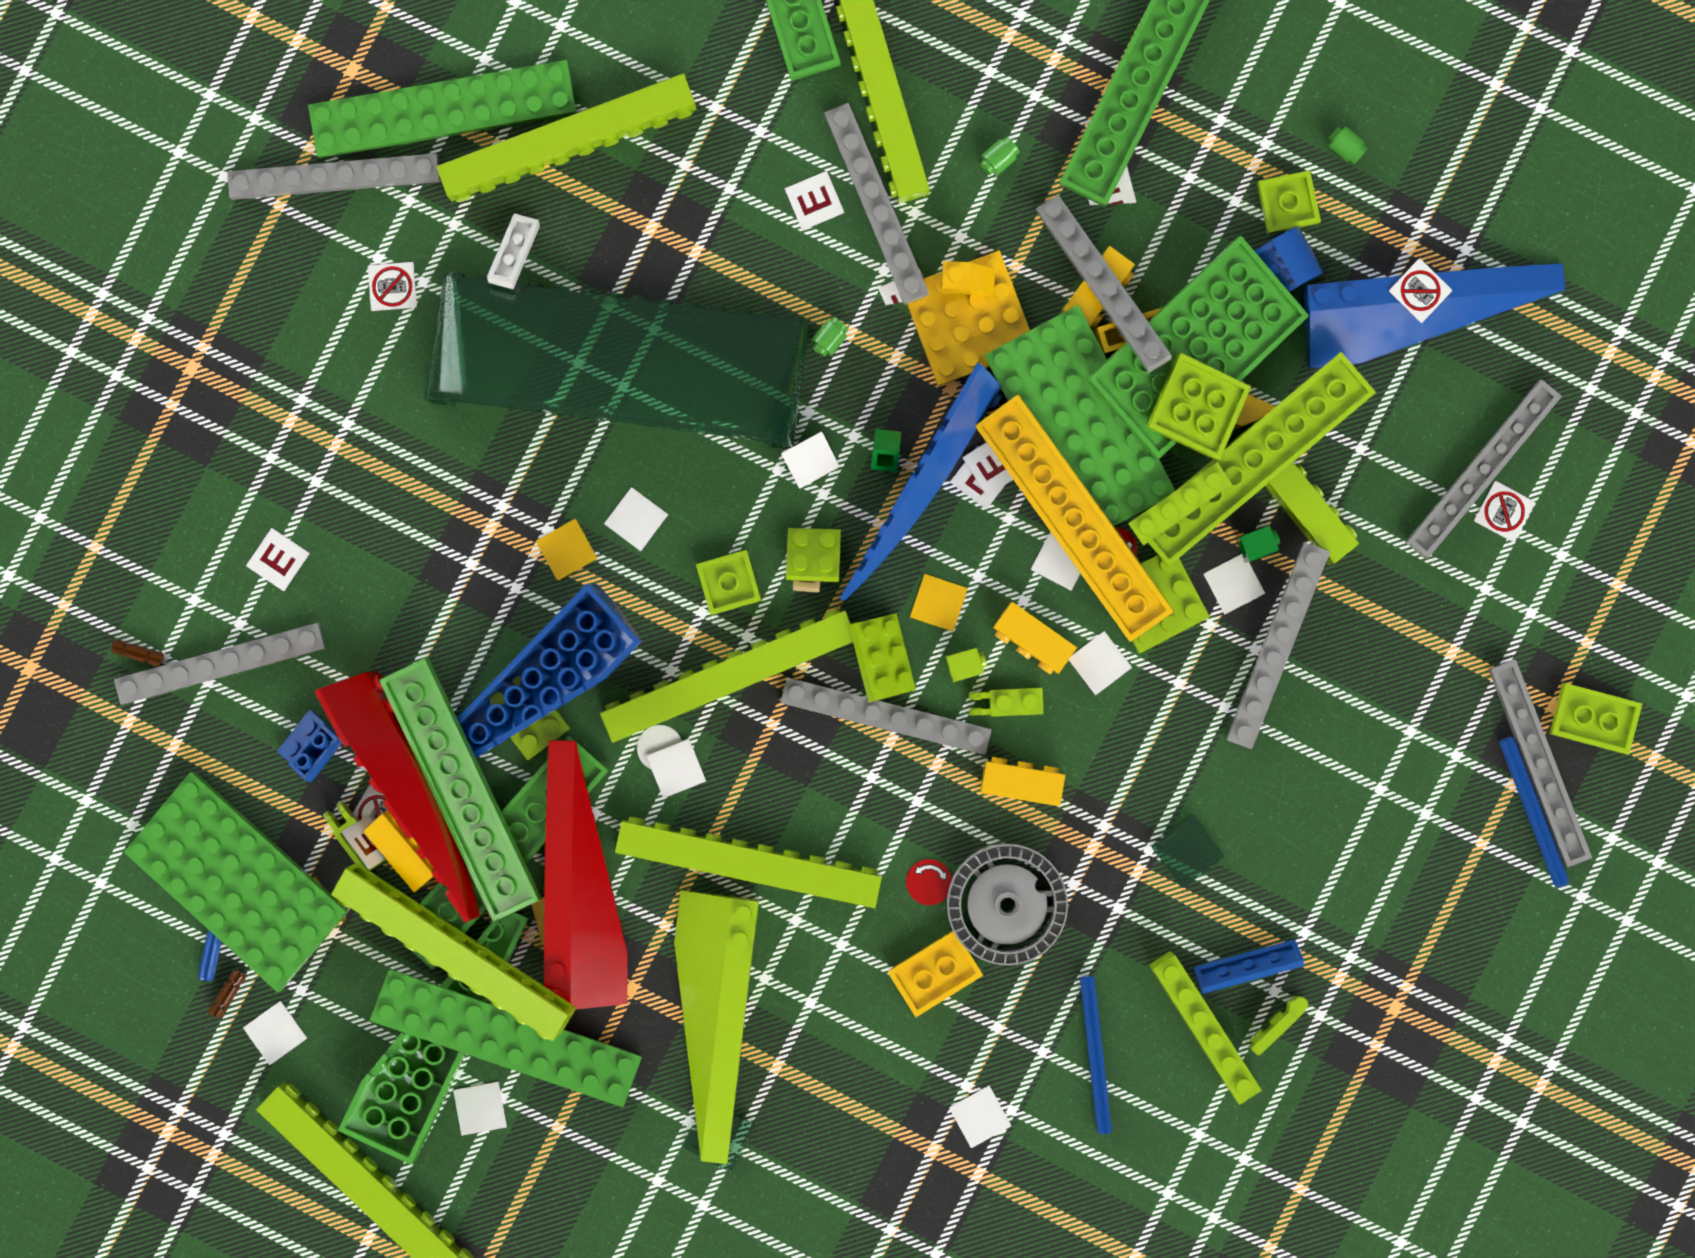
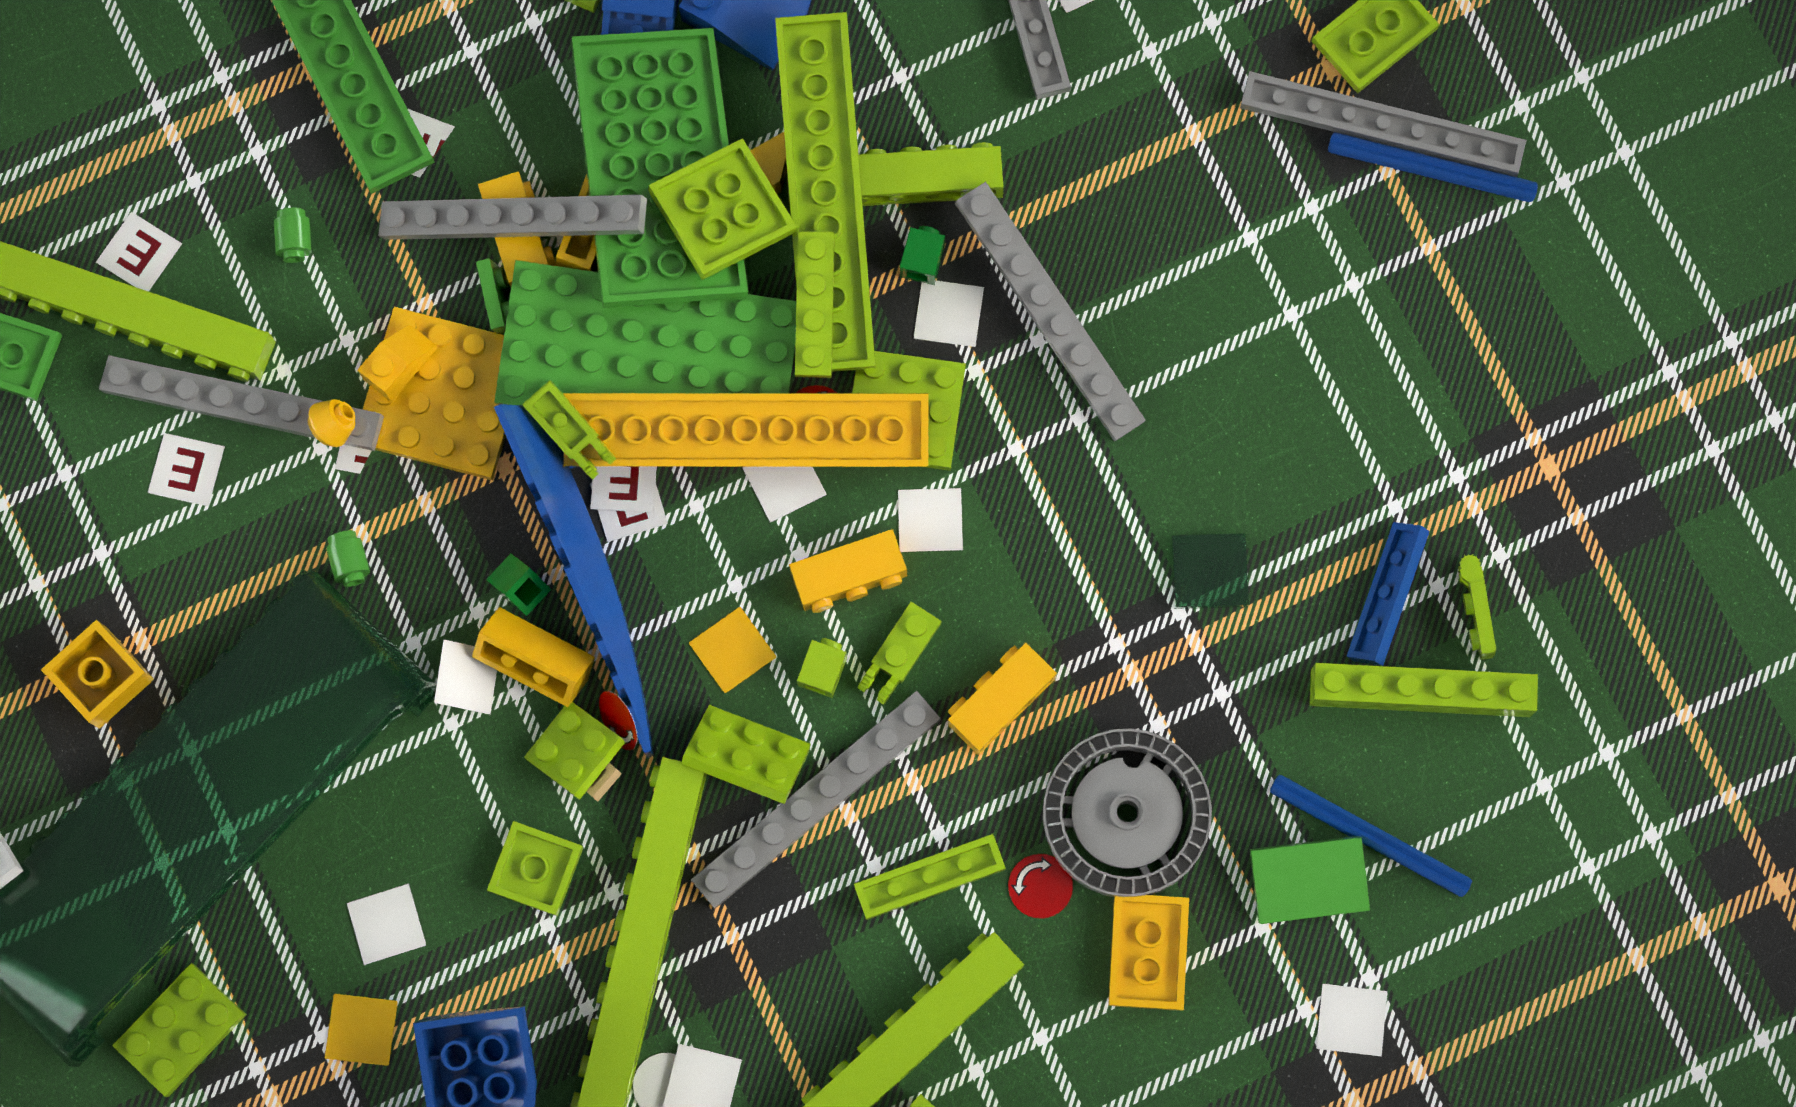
camera: 50 degrees left, 10 degrees down
none -> yellow brick [41,620,154,729]
none -> white sticker [96,212,182,292]
none -> lime plate [112,963,247,1097]
none -> yellow cone [308,399,355,447]
none -> yellow brick [472,607,595,707]
none -> bright green plate [476,258,509,335]
none -> lime hinge [522,380,616,479]
none -> red sticker [599,691,637,750]
none -> lime plate [854,834,1006,920]
none -> bright green tile [1250,836,1370,924]

